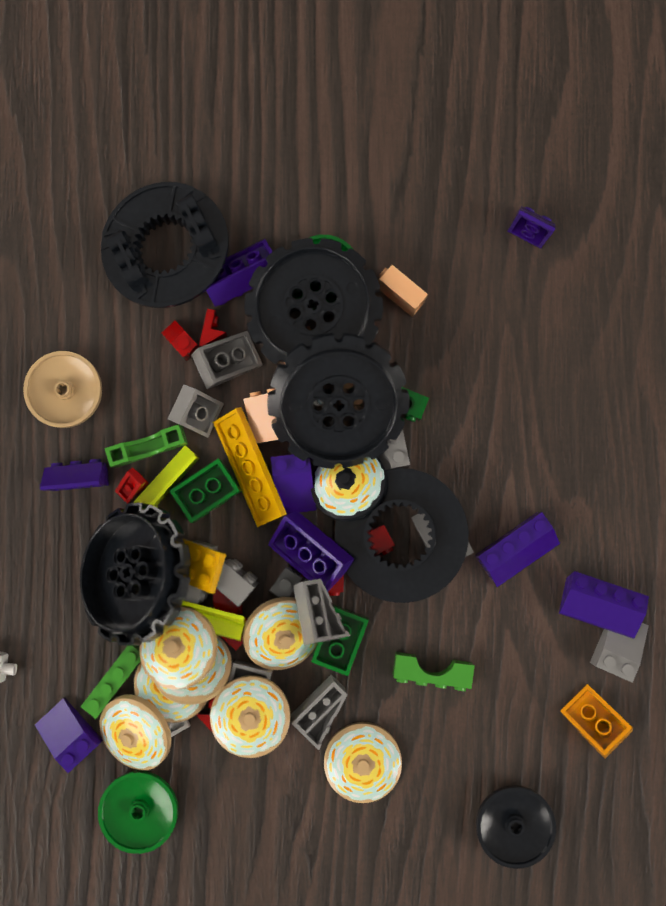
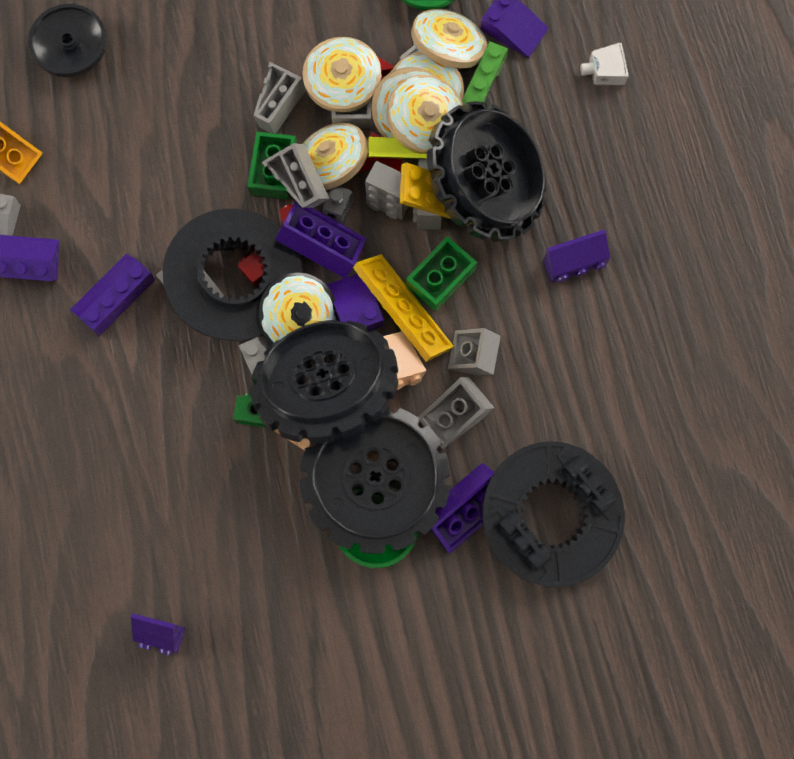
camera: 165 degrees right, 10 degrees down
tan dish [23,351,102,428] -> none
bright green arch [104,424,188,468] -> none
red slope [115,468,149,504] -> none
neon yellow panel [134,445,200,506] -> none
red slope [161,321,199,361] -> none
red slope [199,309,227,347] -> none
dish [324,722,402,803] -> none
light nougat brick [378,265,428,317] -> none
bright green arch [392,652,475,691] -> none

